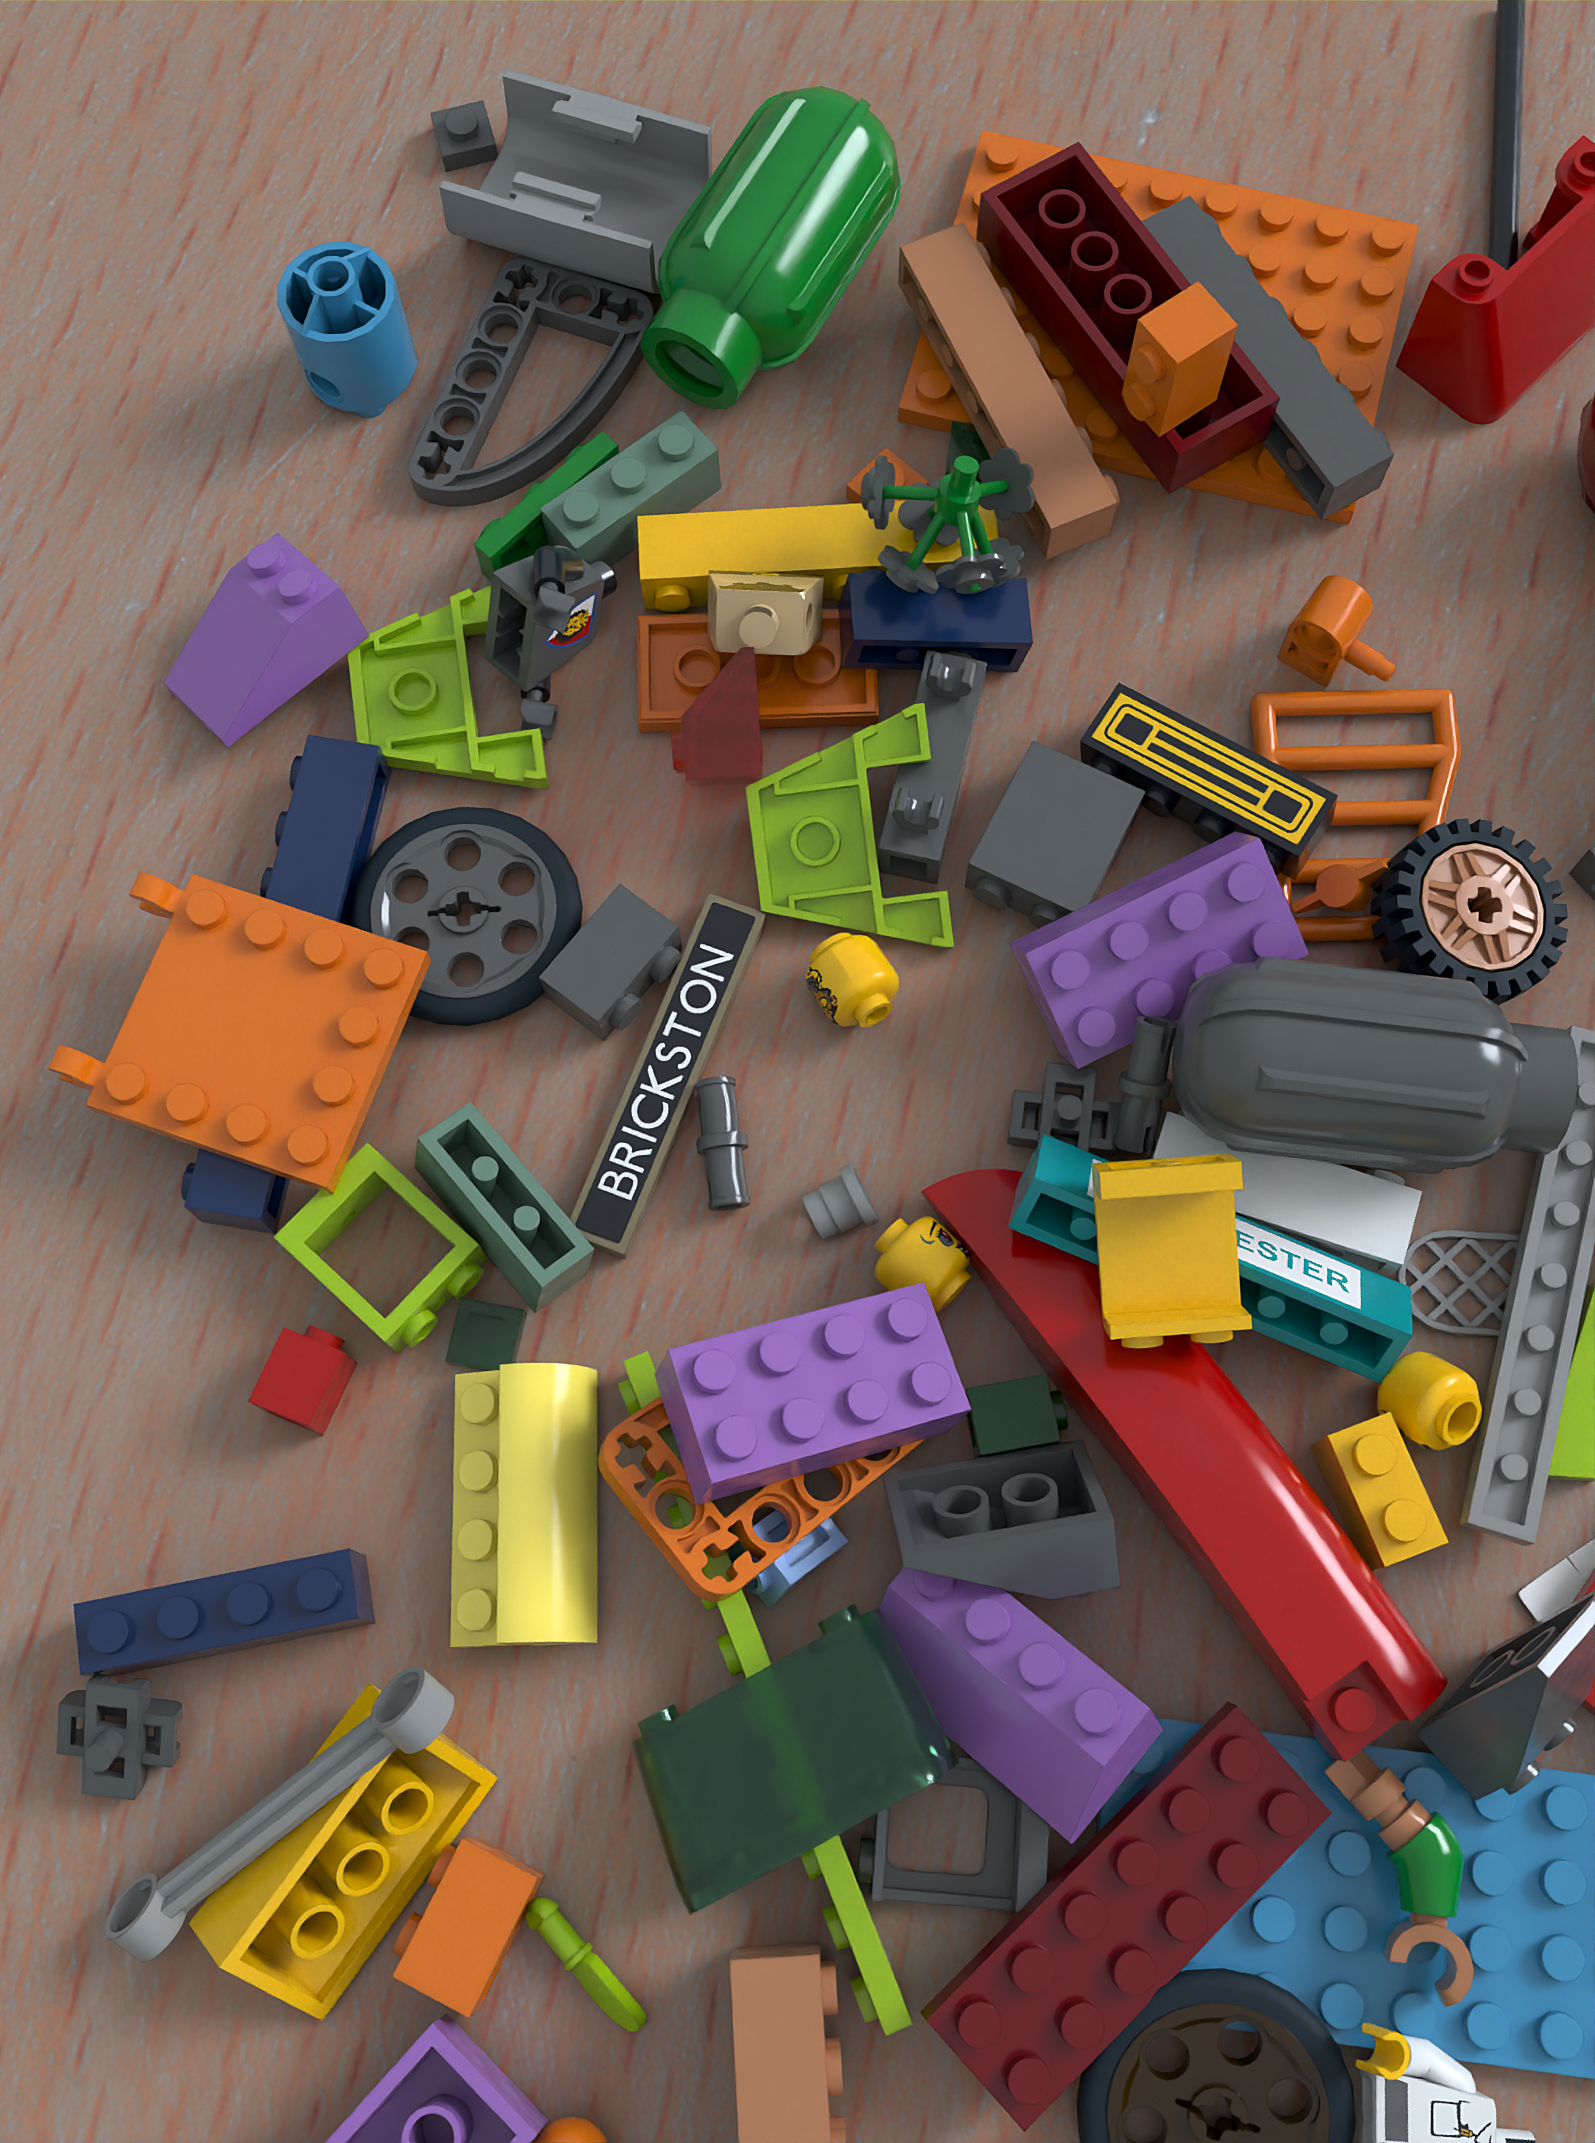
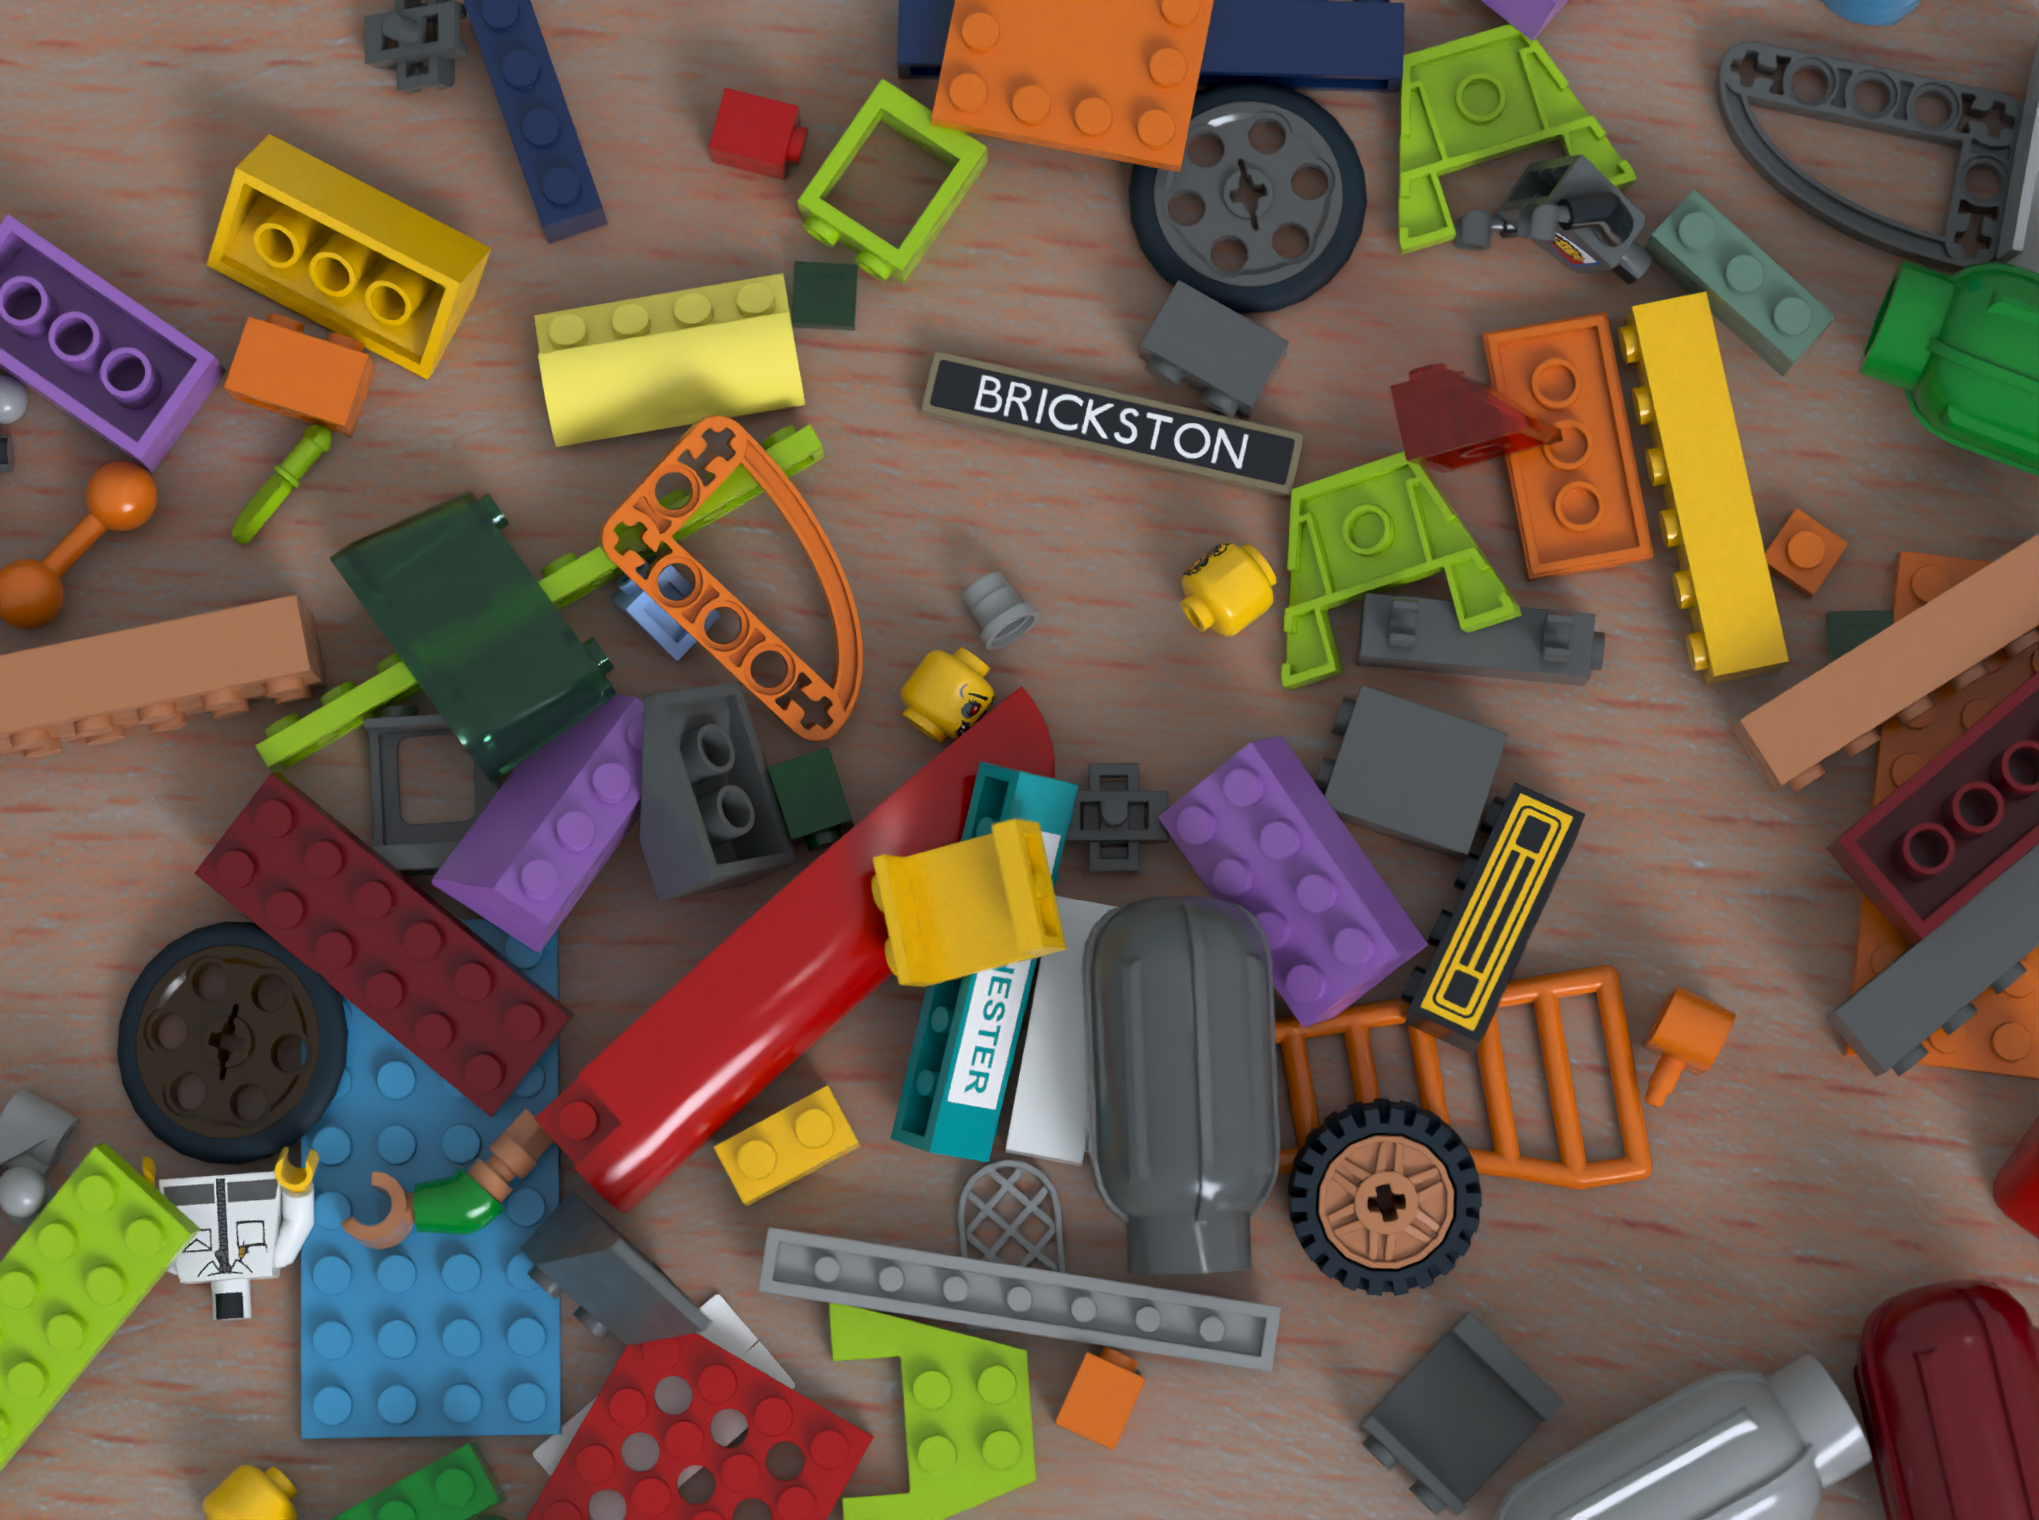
camera: 80 degrees right, 10 degrees up
light grey piece [104,1666,455,1962] -> none
sand green brick [414,1102,594,1313] -> none
green plate [473,431,619,582] -> none
medium lavender brick [654,1282,971,1505] -> none
dark grey pin [694,1076,750,1211] -> none
tan torso [708,570,824,655] -> none
dark blue brick [838,570,1033,672] -> none
dark grey plant [861,447,1035,594] -> none
dark grey pin [1113,1016,1177,1153] -> none
orange brick [1121,281,1238,437] -> none
orange piece [1291,858,1389,914] -> none
yellow head [1377,1351,1482,1451] -> none

